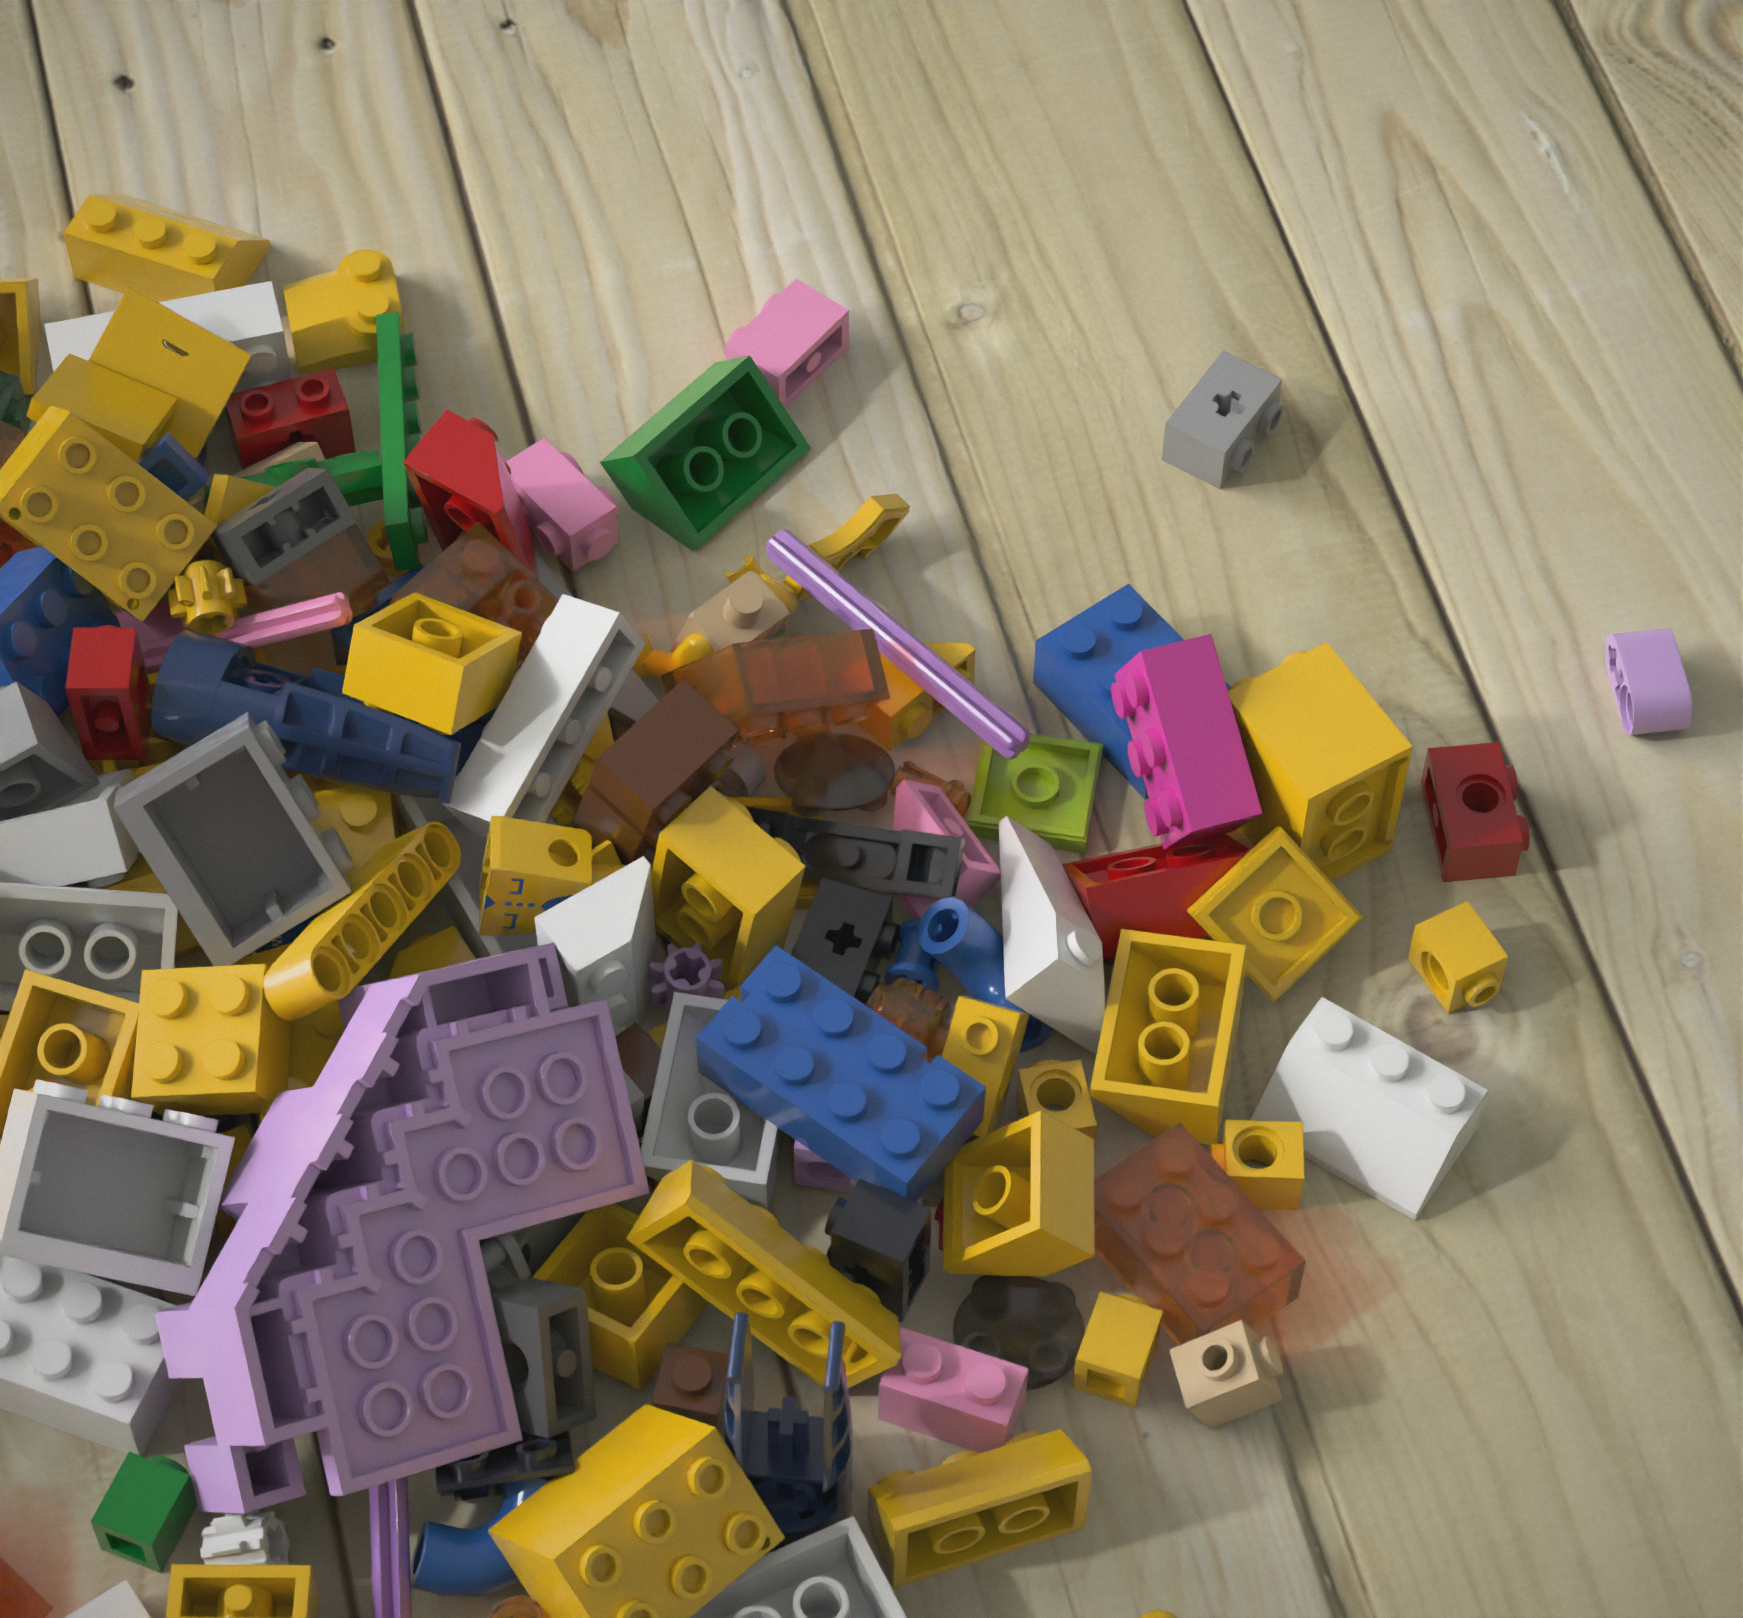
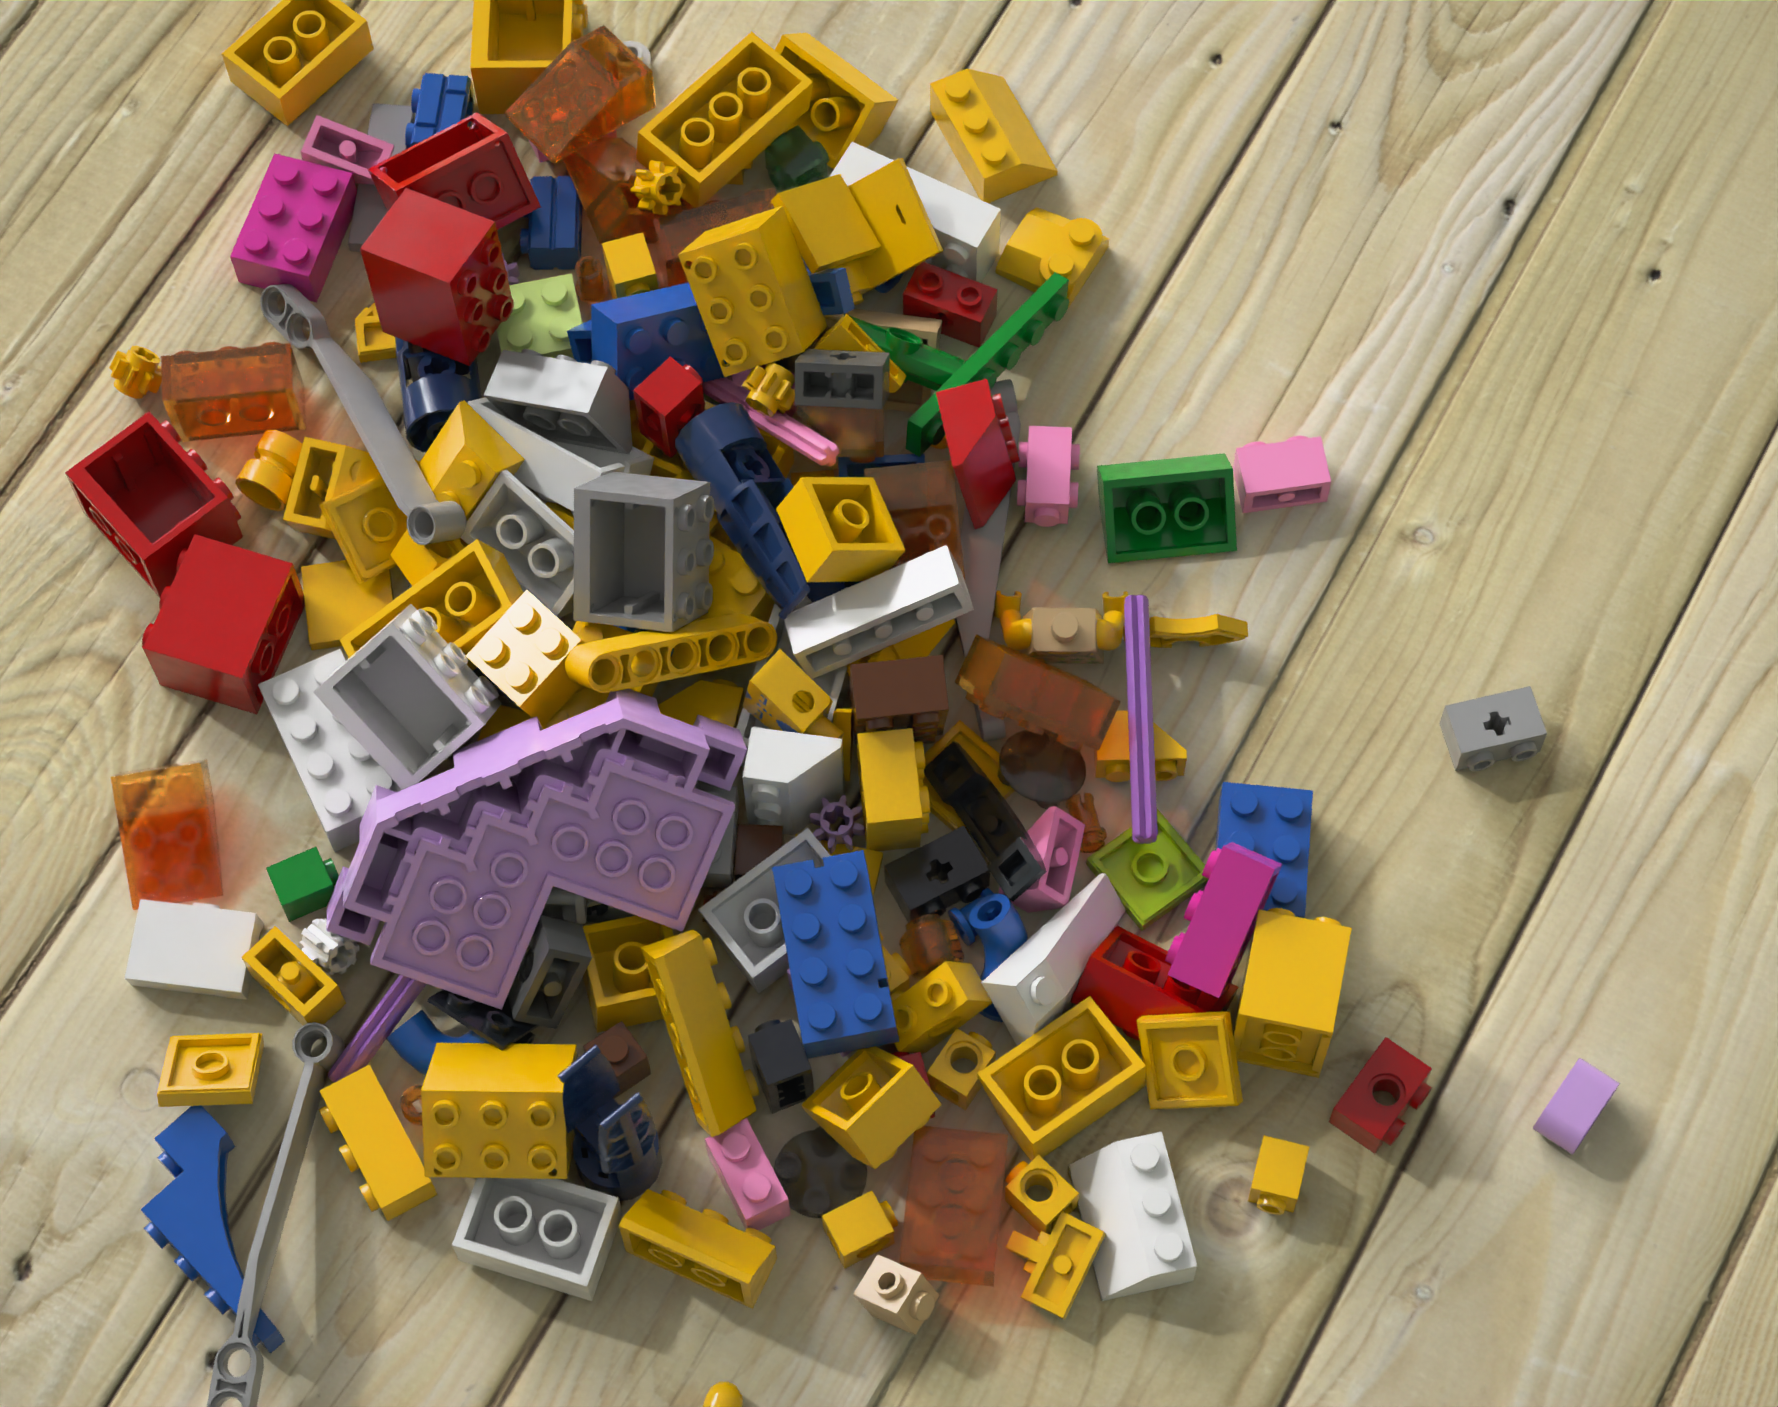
camera: 45 degrees right, 10 degrees up
none -> yellow hinge [1006,1211,1106,1320]

